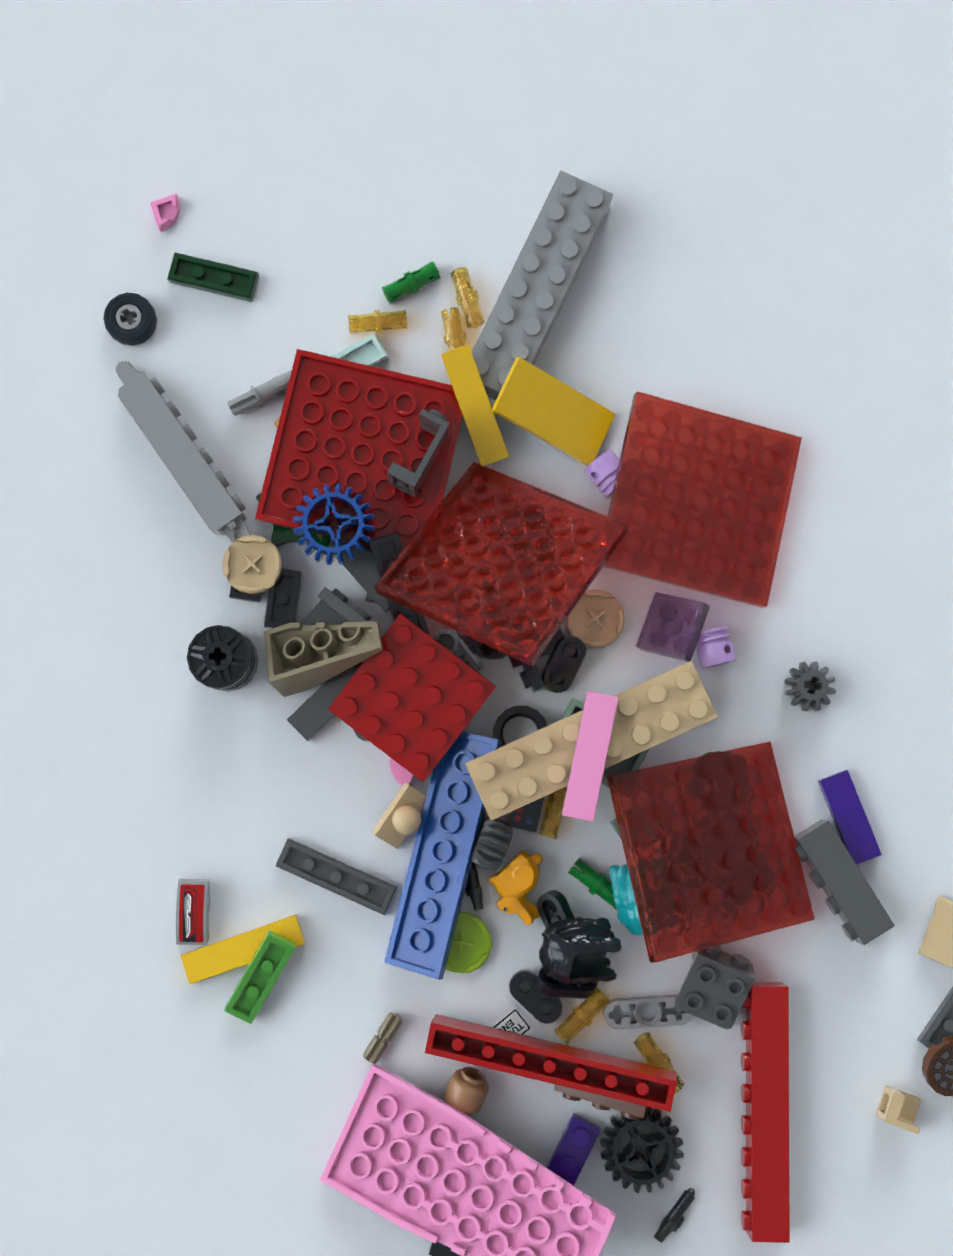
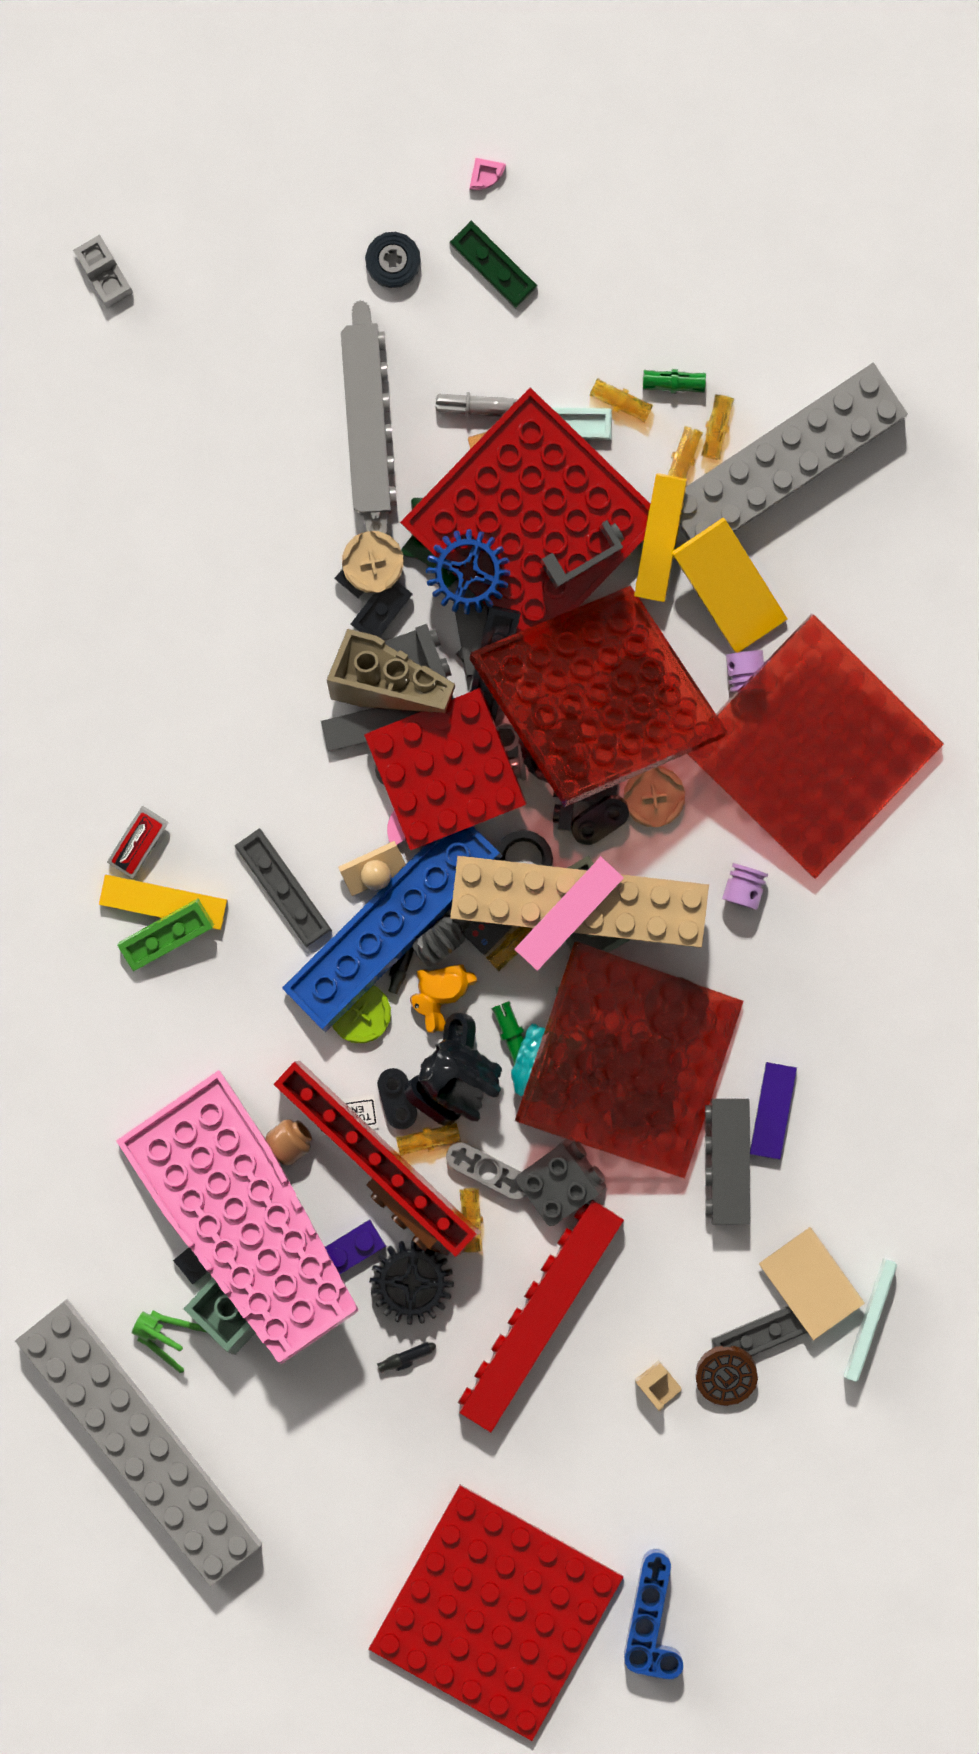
camera: 30 degrees right, 5 degrees up
black wheel [187,625,259,692] -> none
dark tan piece [363,1012,402,1064] -> none
clear purple plate [636,592,710,662] -> none
dark grey gear [784,661,836,711] -> none

